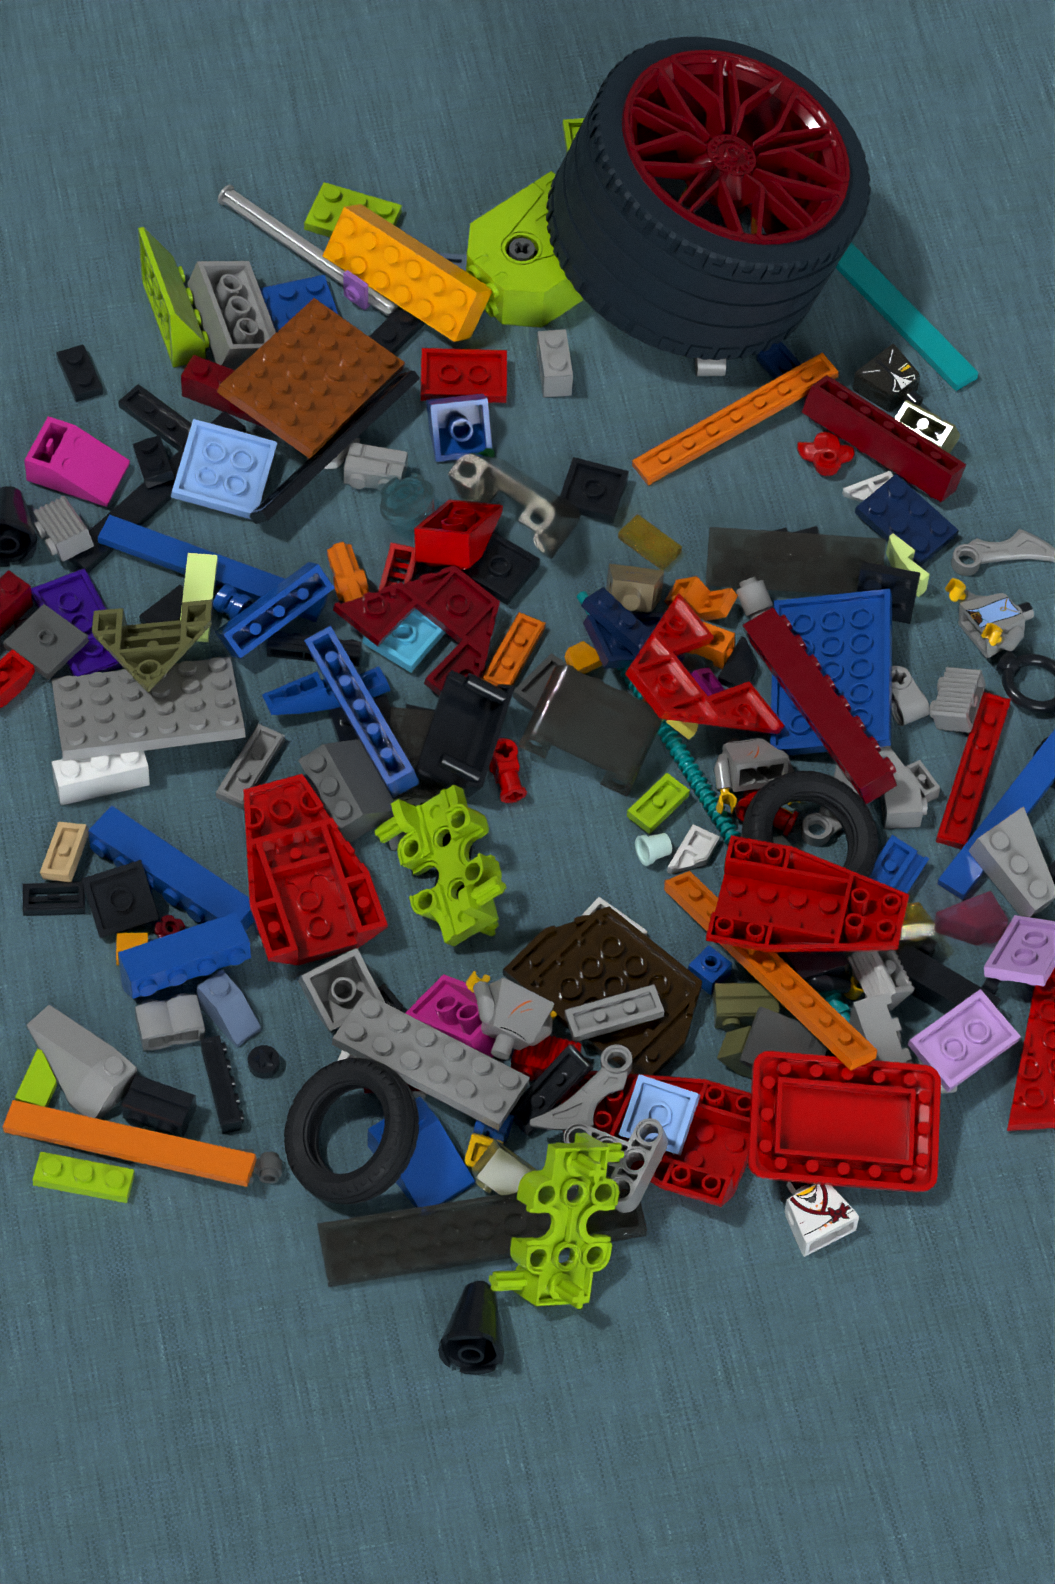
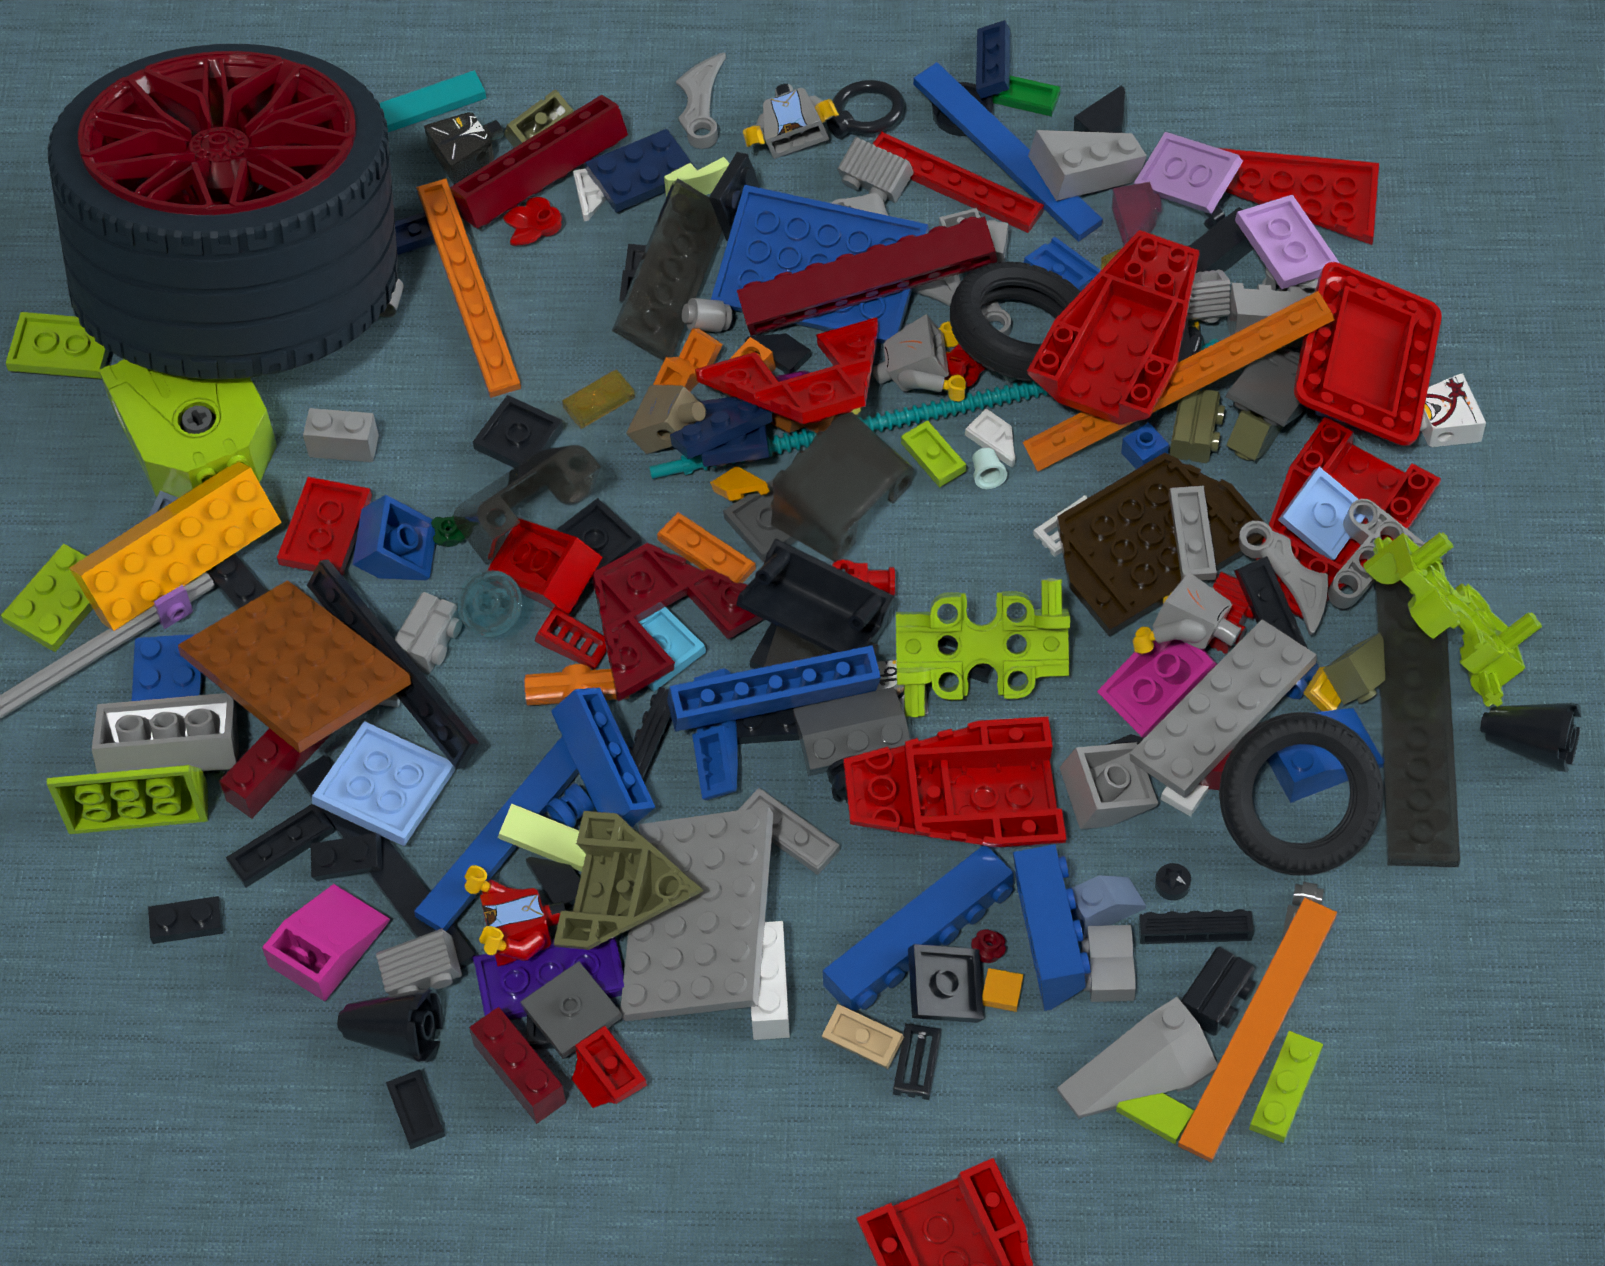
camera: 70 degrees left, 0 degrees up
none -> torso [465,865,565,967]

